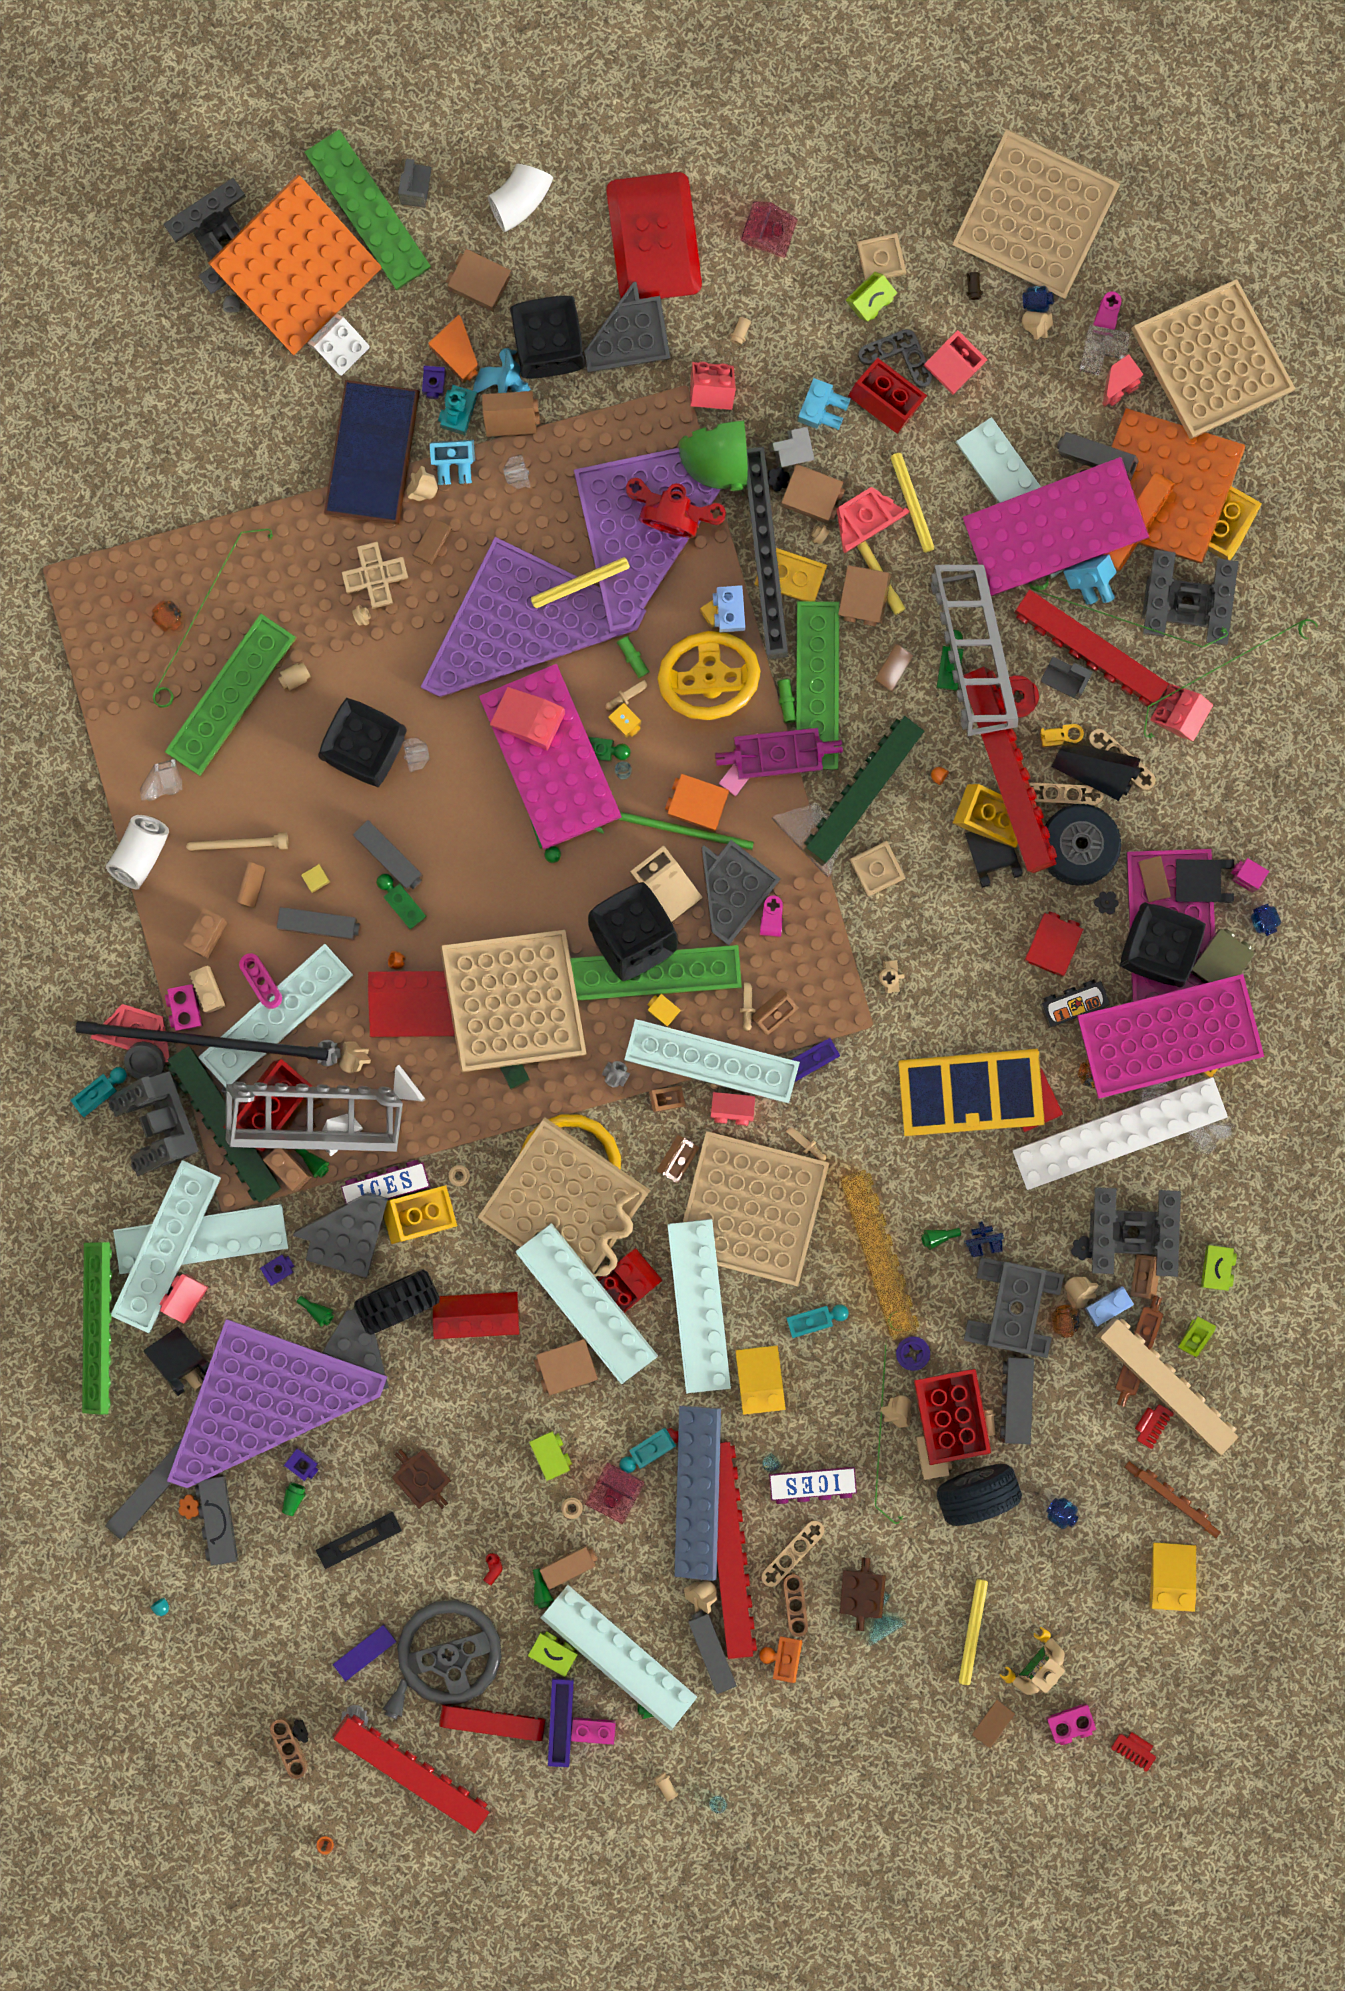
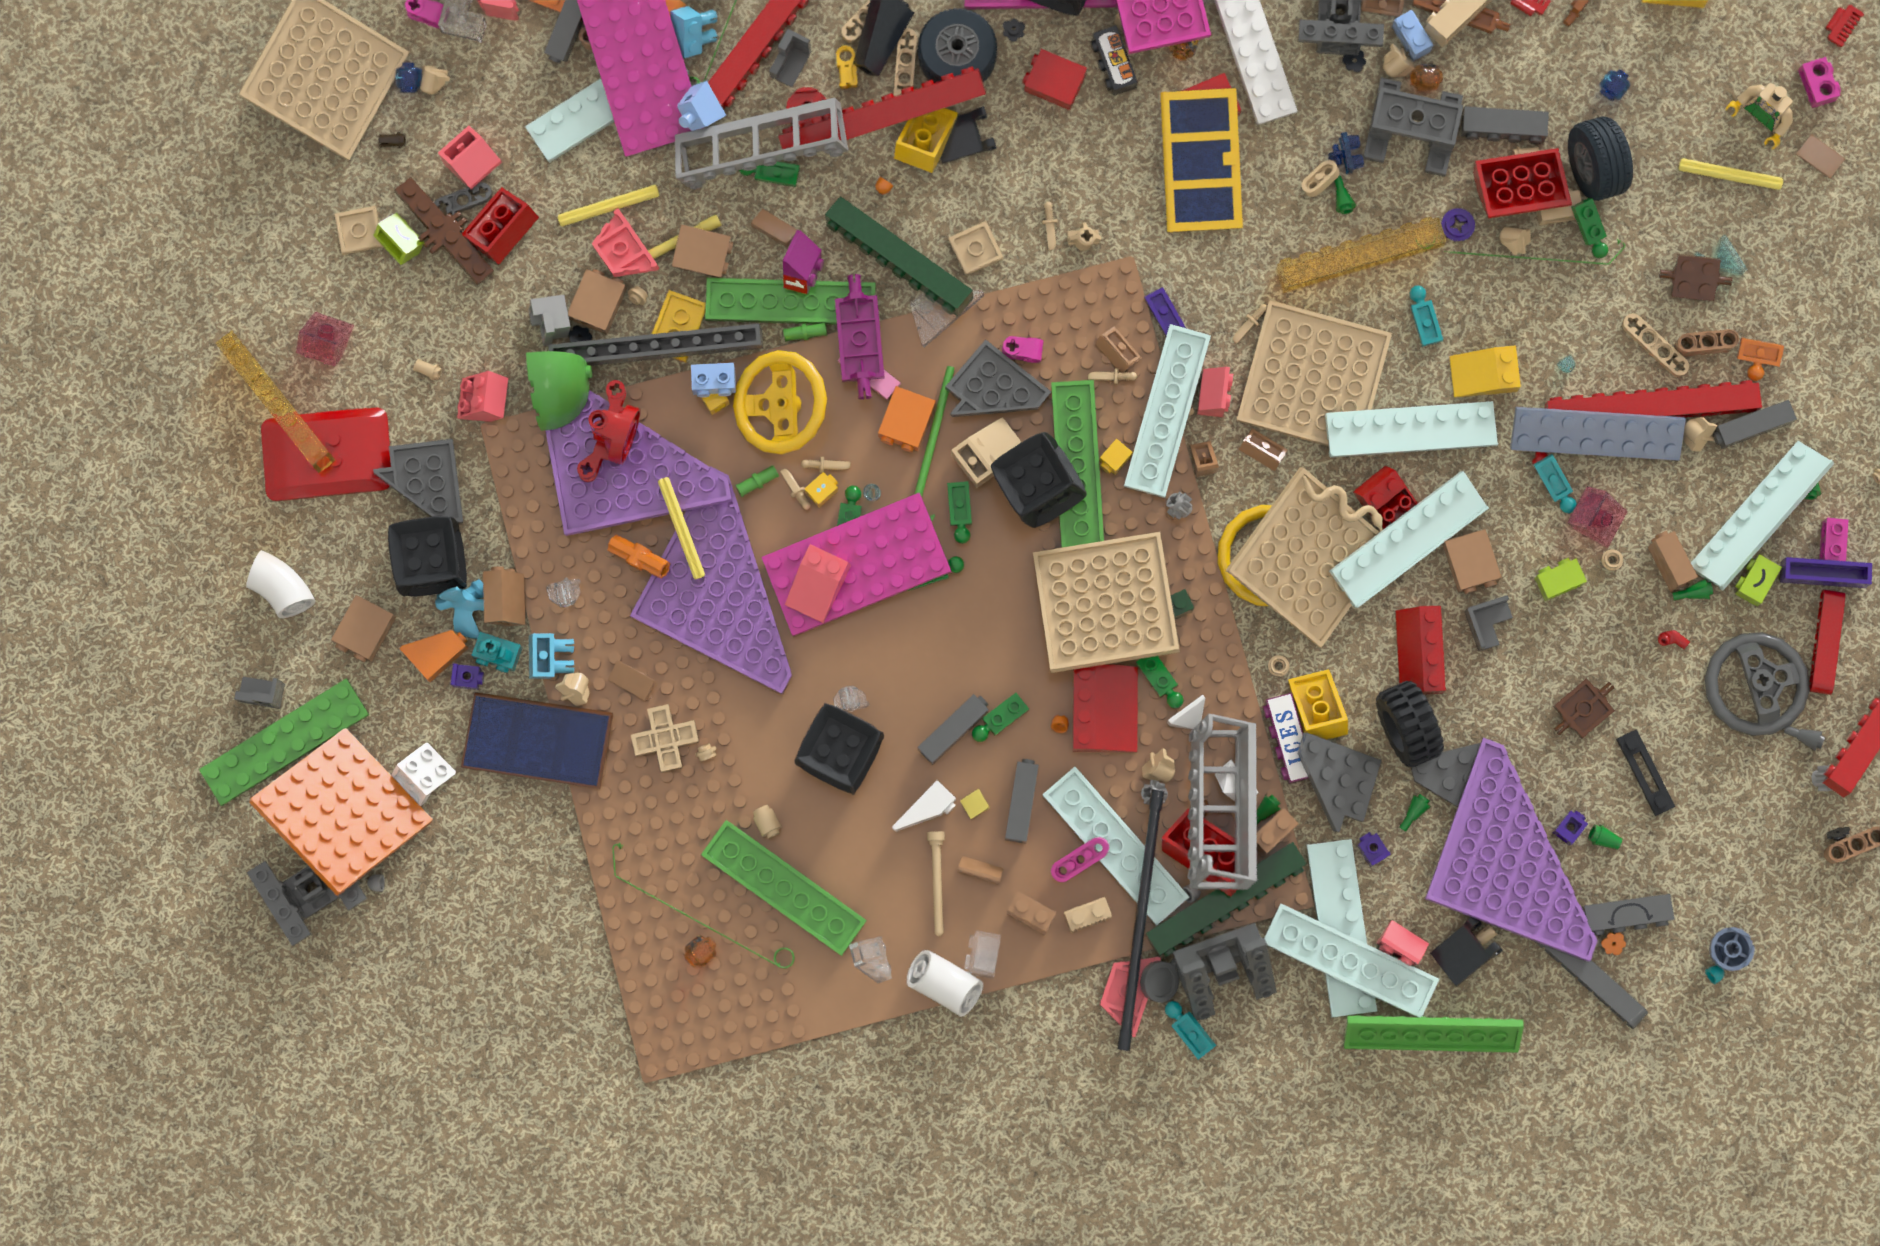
camera: 85 degrees left, 5 degrees down
dark pink brick [165,984,203,1032] -> none
dark purple tile [333,1624,397,1682] -> none
white brick [769,1467,857,1504] -> none
medium azure brick [798,378,851,430] -> none
none -> clear yellow brick [215,330,335,473]
none -> reddish brown hinge [394,177,494,286]
none -> orange piece [607,534,671,579]
none -> light blue torso [678,81,726,131]
none -> magenta slope [782,230,824,294]
none -> tan piece [801,457,851,473]
none -> white slope [892,780,956,832]
none -> green plate [947,481,972,544]
none -> clear brick [964,930,1001,979]
none -> tan piece [1042,202,1058,250]
none -> green plate [1136,656,1184,709]
none -> tan plate [1302,160,1340,197]
none -> dark grey panel [1464,595,1513,652]
none -> green plate [1571,198,1609,259]
none -> sand blue cylinder [1709,927,1755,971]

